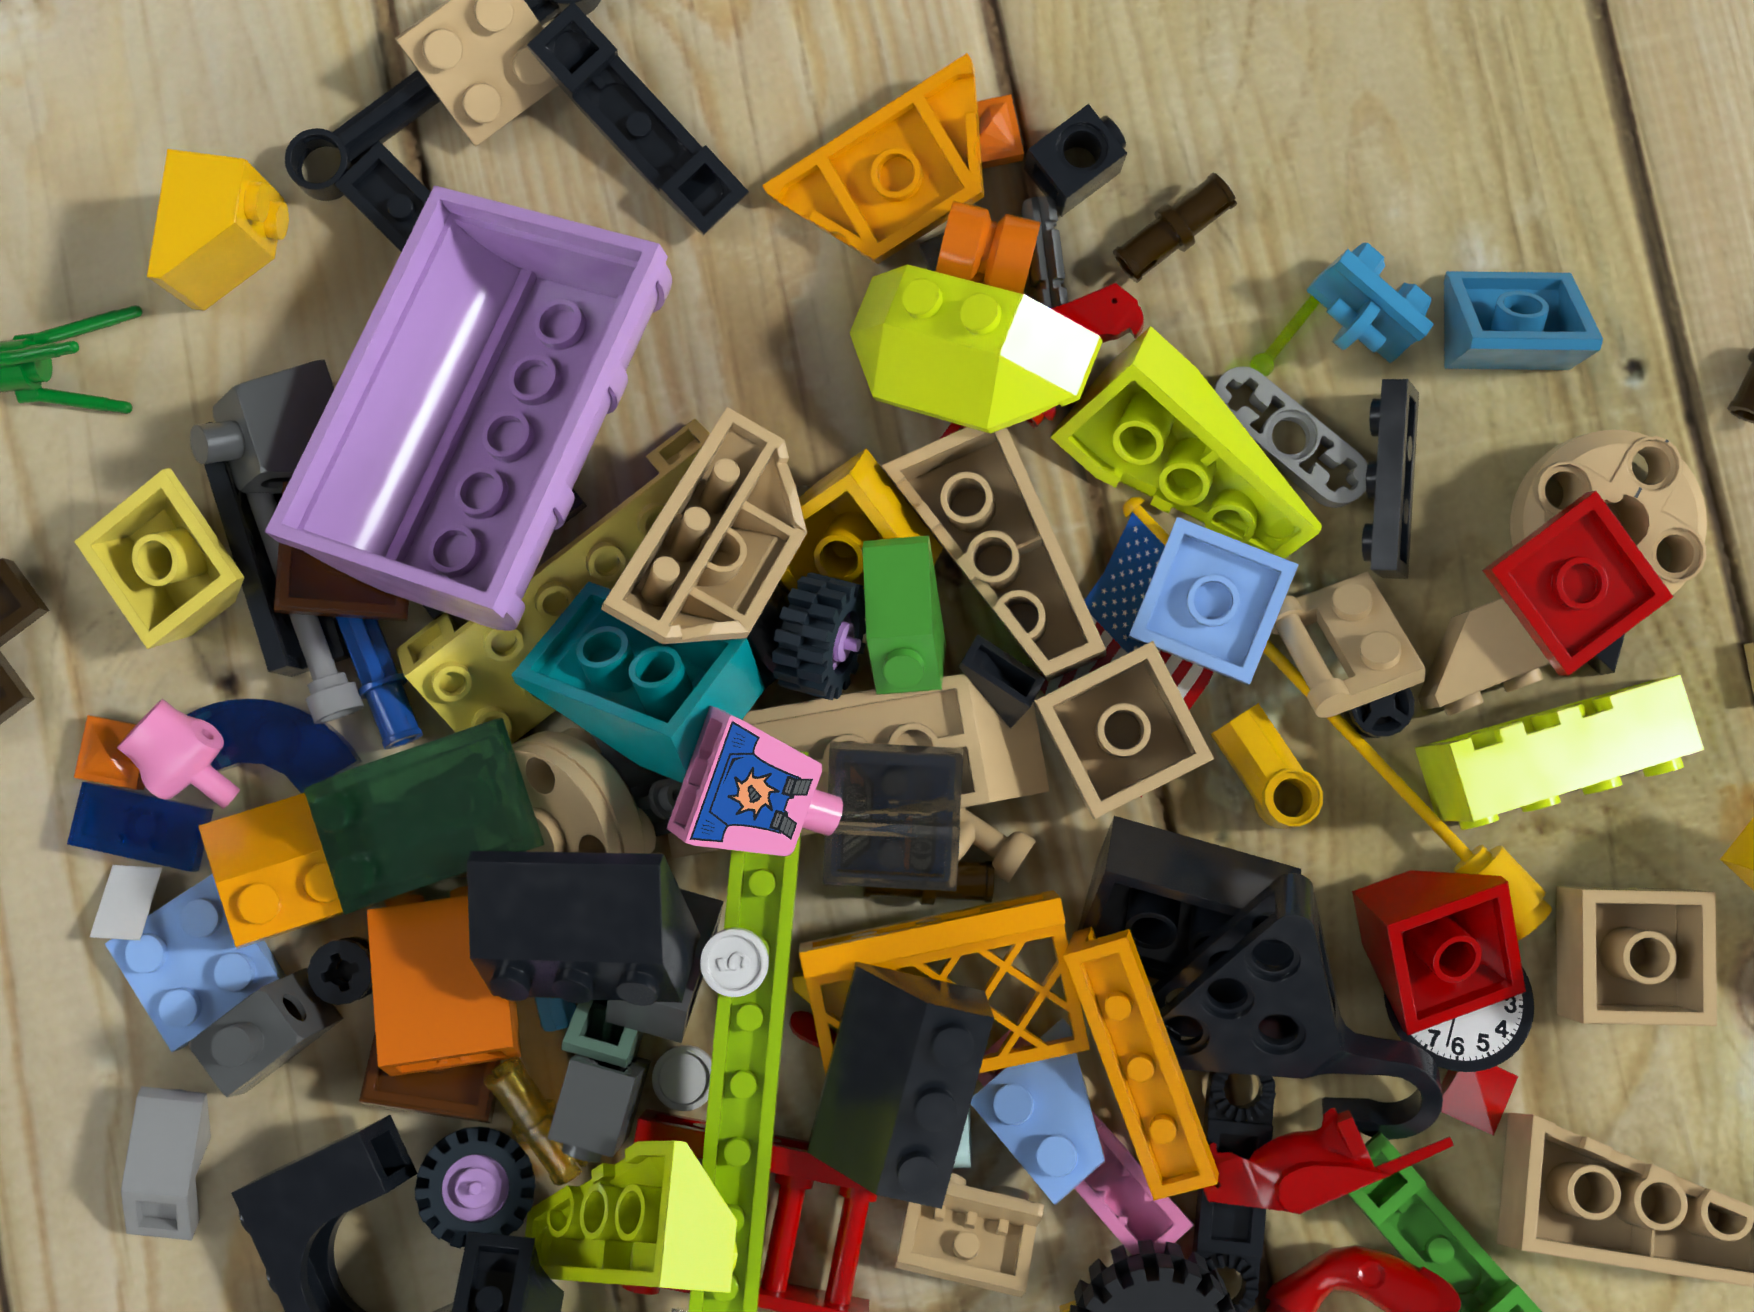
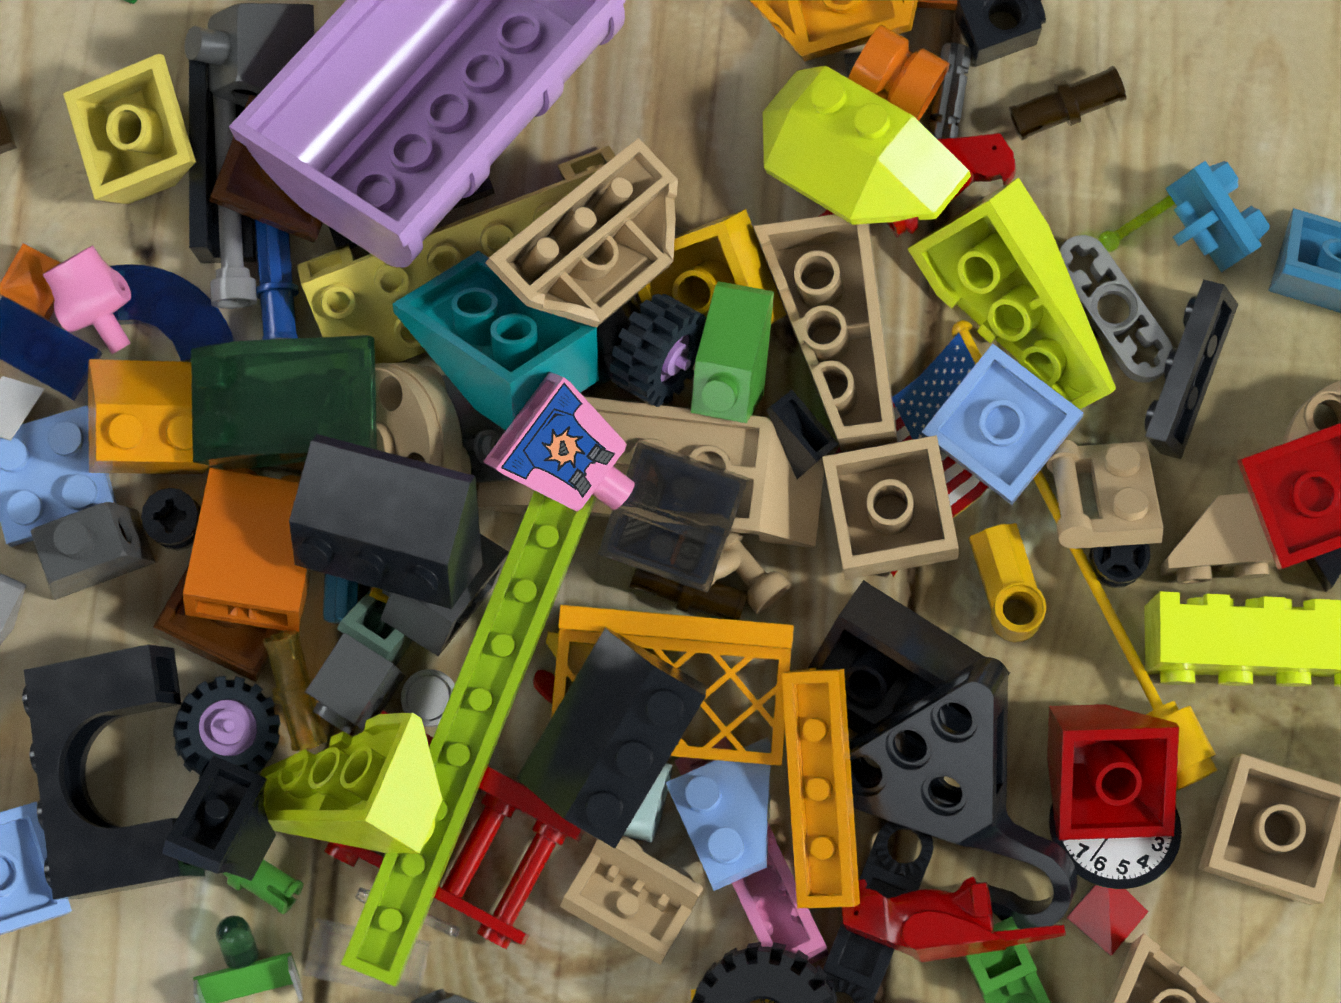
camera: 20 degrees right, 5 degrees down
white piece [700,927,769,997] -> none

